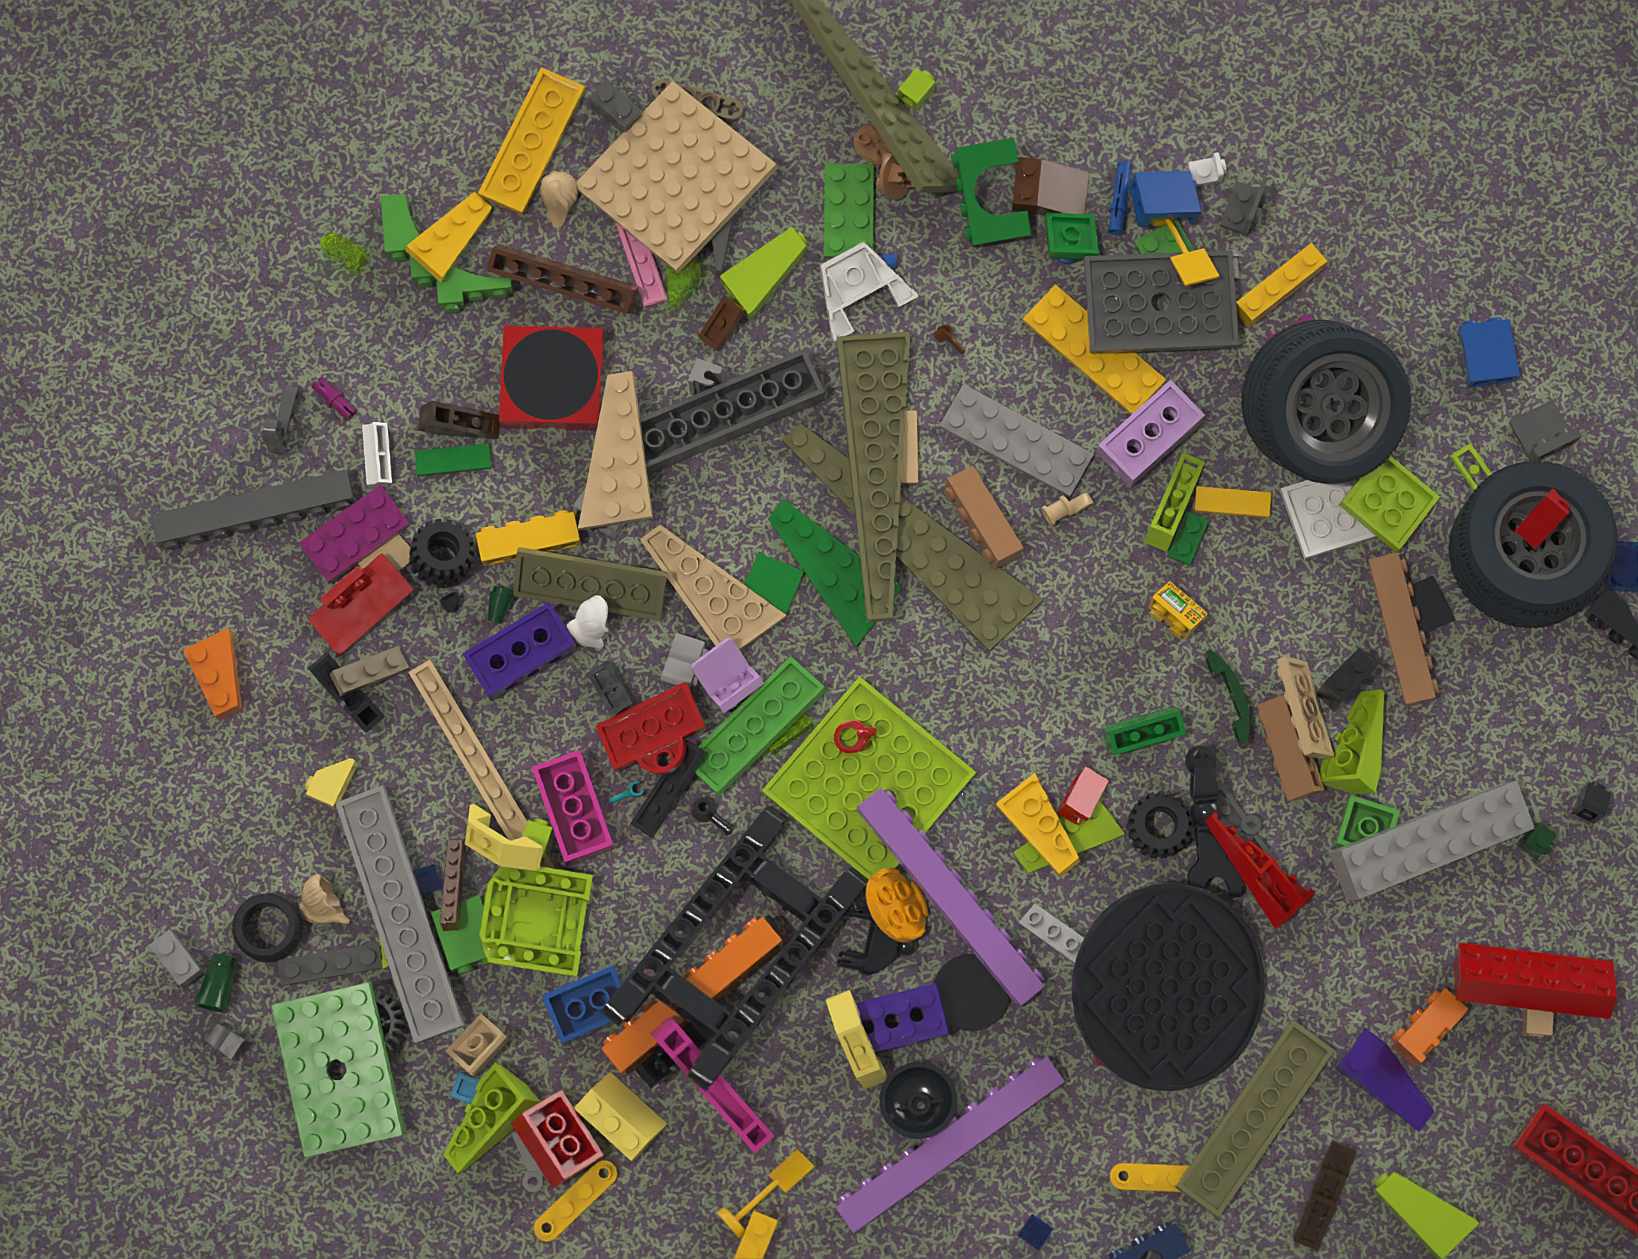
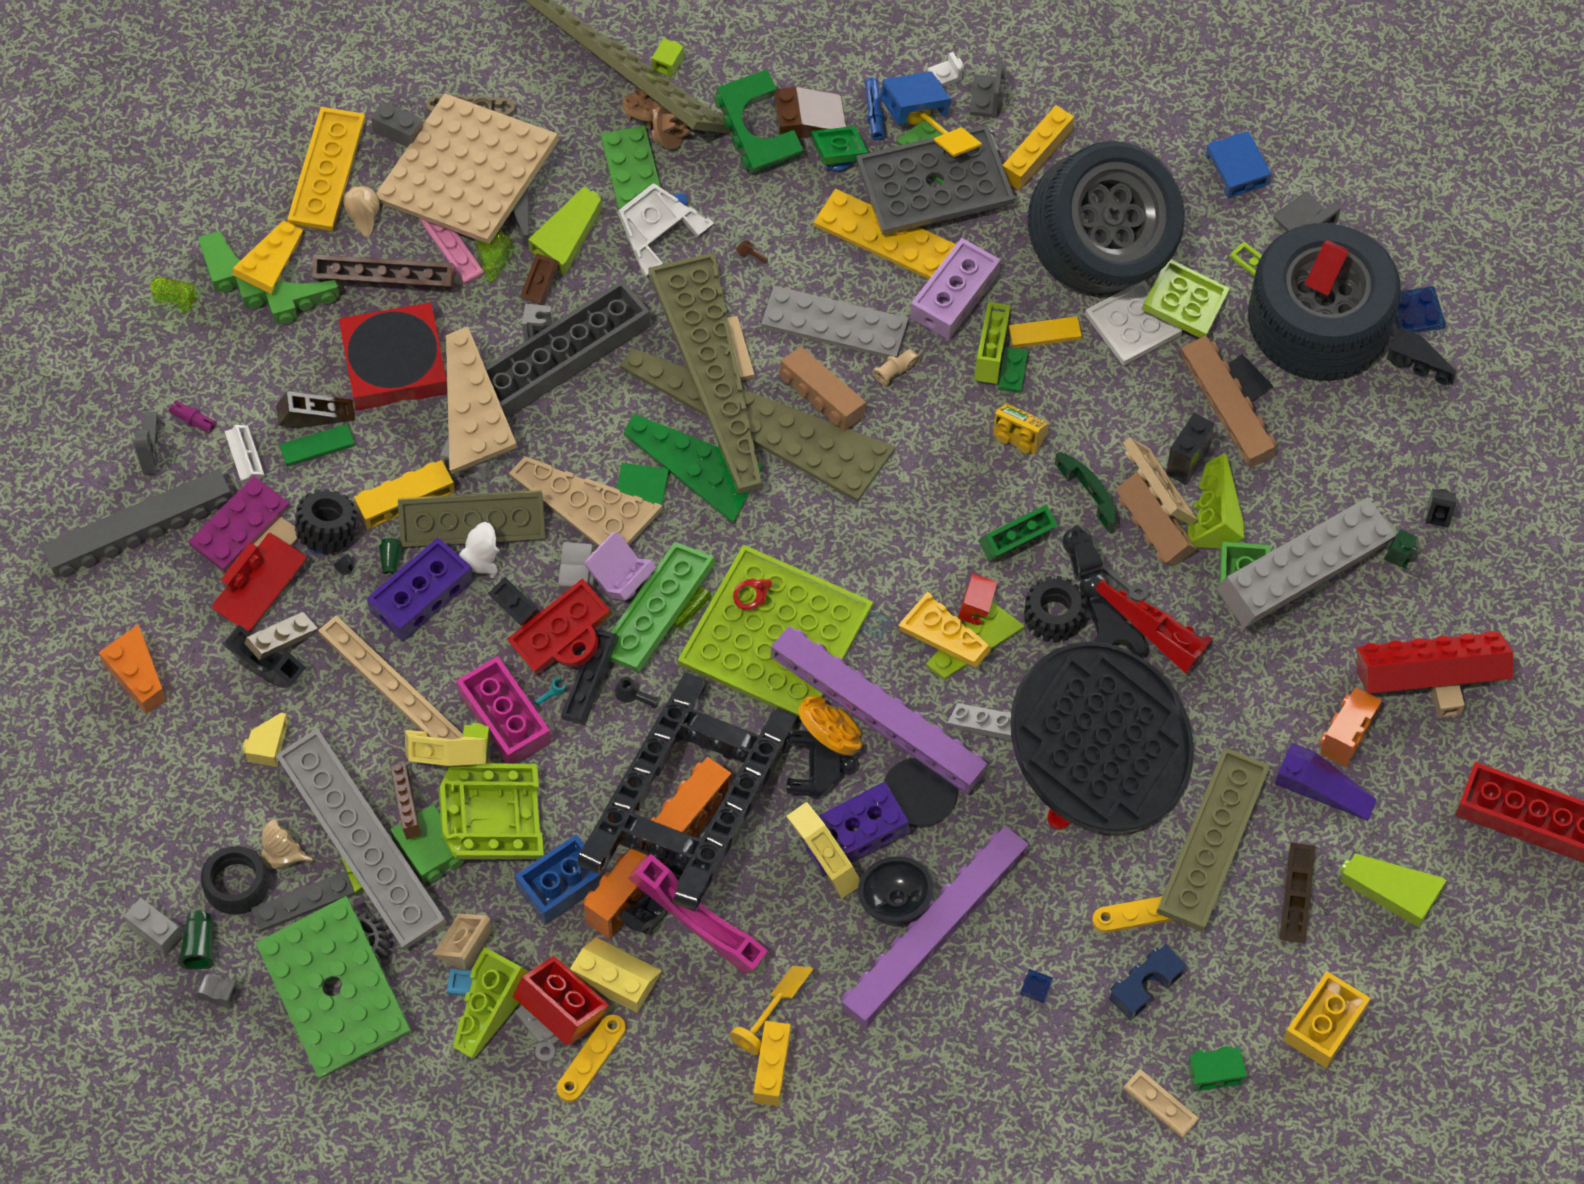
camera: 15 degrees left, 15 degrees down
clear blue plate [413,864,442,896] -> none

